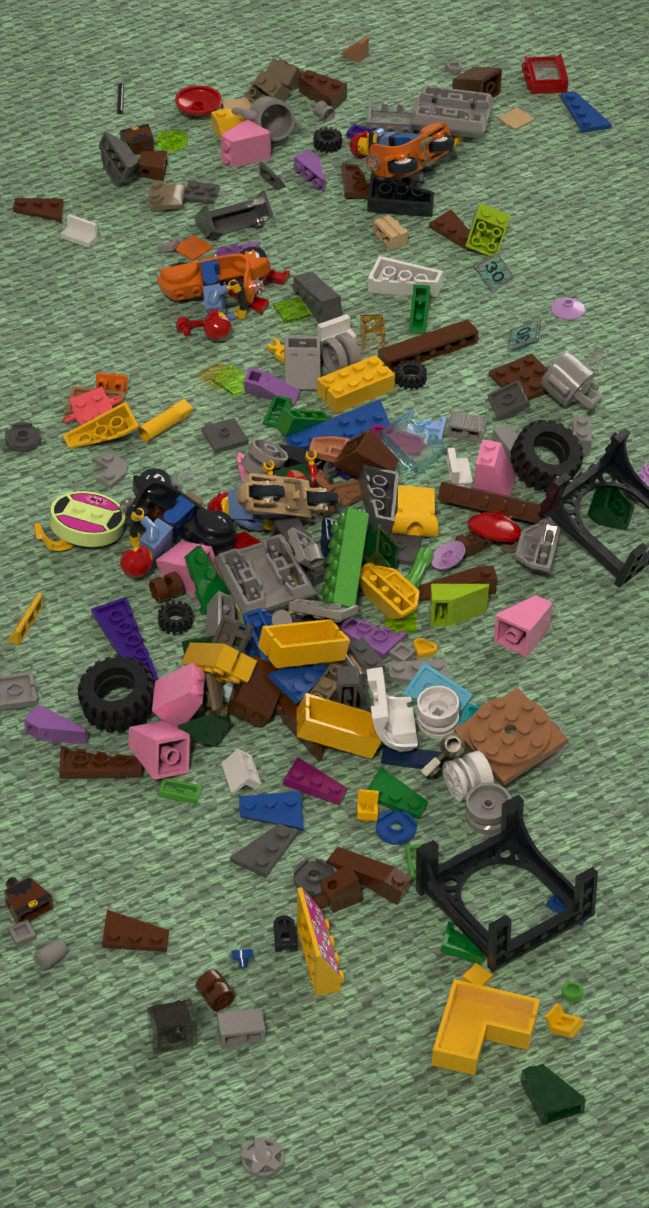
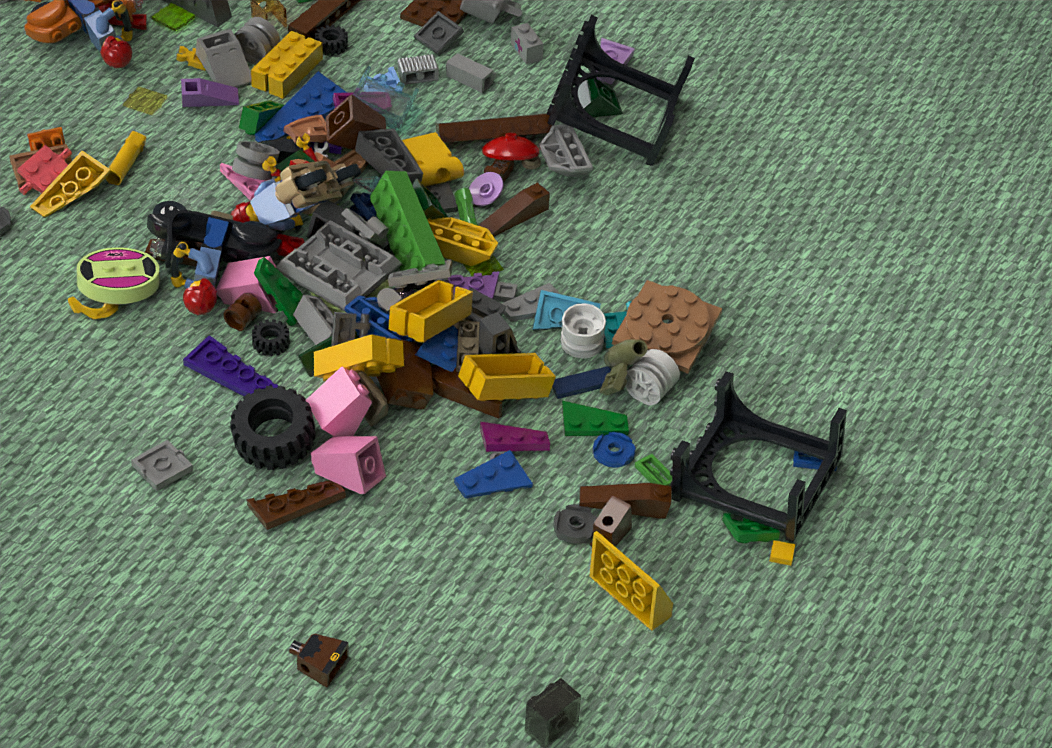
camera: 30 degrees left, 0 degrees up
yellow slope [7,593,43,645] -> none
light grey tile [8,919,36,947] -> none
medium lavender slope [24,705,88,745] -> none
light grey piece [34,939,68,970] -> none
light grey plate [95,450,127,489] -> none
reddish brown wing [102,910,169,952] -> none
bright green tile [158,778,203,804] -> none
red piece [176,317,204,336] -> none
dark green slope [178,714,231,747] -> none
reddish brown wheel [195,970,235,1012] -> none
dark grey plate [201,418,249,454] -> none
clear neon green piece [213,364,246,397] -> none
light grey brick [217,1008,265,1048] -> none
white panel [222,749,262,793] -> none
dark grey wing [230,823,297,878] -> none
blue tile [231,949,253,968] -> none
green slope [262,395,293,428] -> none
black plate [273,915,297,952] -> none
white panel [317,314,356,342] -> none
yellow bracket [356,789,379,822] -> none
white piece [367,667,418,752] -> none
yellow tile [413,638,438,659] -> none
lime slope [429,584,489,626] -> none
yellow piece [432,979,540,1076] -> none
white panel [446,448,473,485] -> none
light grey wheel [466,782,511,836] -> none
bright pink slope [474,440,516,496] -> none
bright pink slope [493,595,553,657] -> none
black tyre [510,420,584,492] -> none
dark green slope [521,1064,586,1125] -> none
yellow bracket [545,1003,584,1039] -> none
bright green tile [561,981,584,1002] -> none

